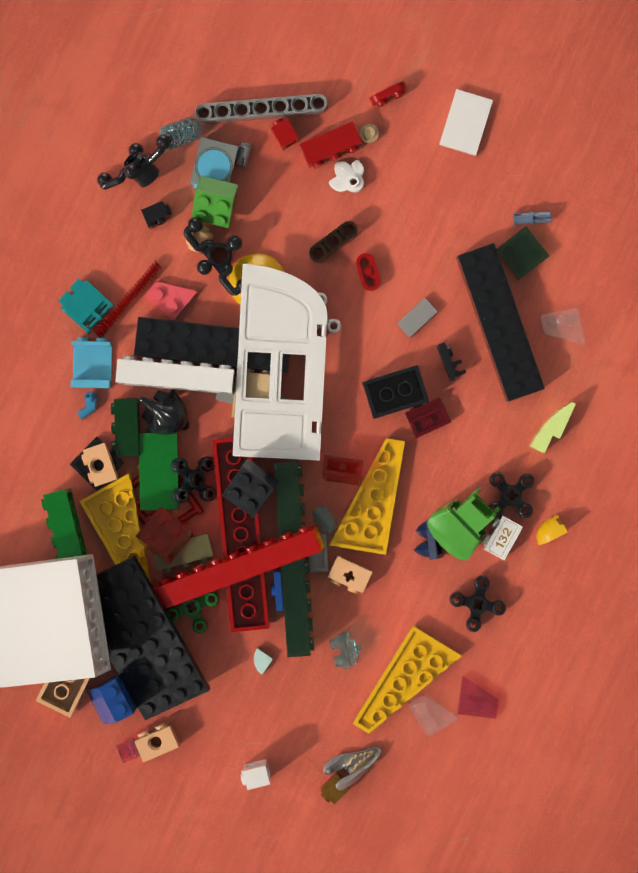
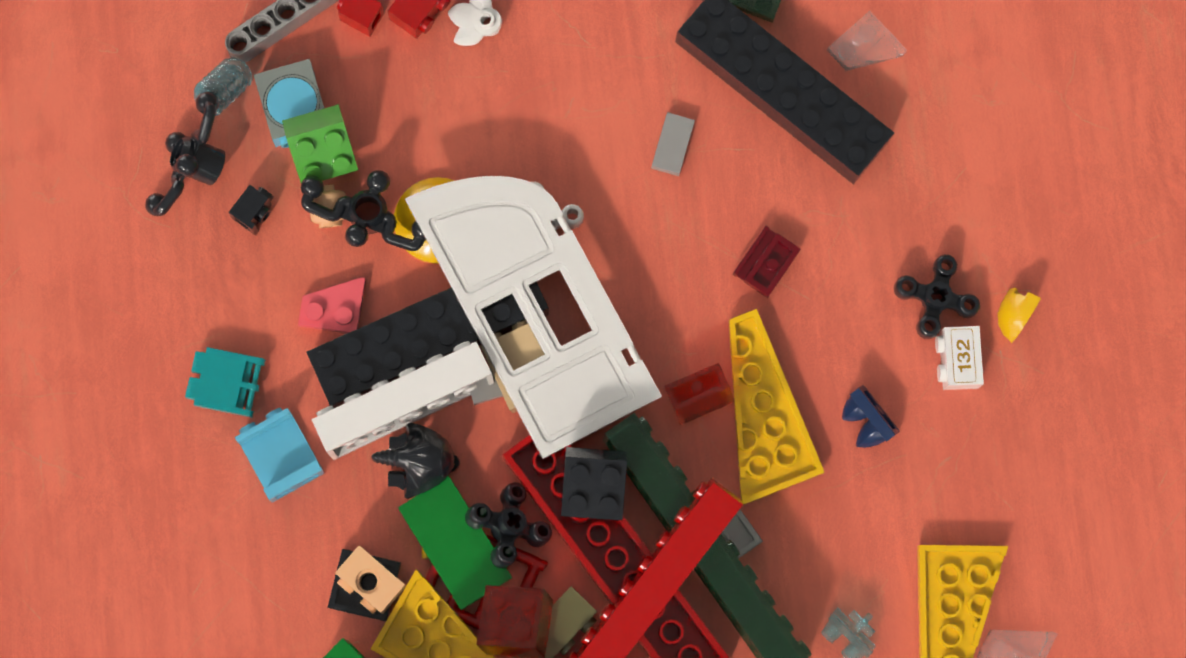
camera: 40 degrees left, 10 degrees down
dark azure arm [77,392,98,420] -> none
red piece [94,260,162,338] -> none
dark green brick [111,398,140,457] -> none
light grey pin [235,142,253,167] -> none
blue plate [271,569,285,611] -> none
dark brown beam [309,221,357,263] -> none
clear light blue brick [312,504,338,533] -> none
light nougat brick [328,555,372,594] -> none
red plate [356,253,380,291] -> none
black brick [362,365,429,419] -> none
bright green piece [427,487,500,560] -> none
black plate [437,342,466,381] -> none
black gear [449,575,506,632] -> none
clear pink wing [457,677,498,719] -> none
yellowish green slope [529,402,576,453] -> none

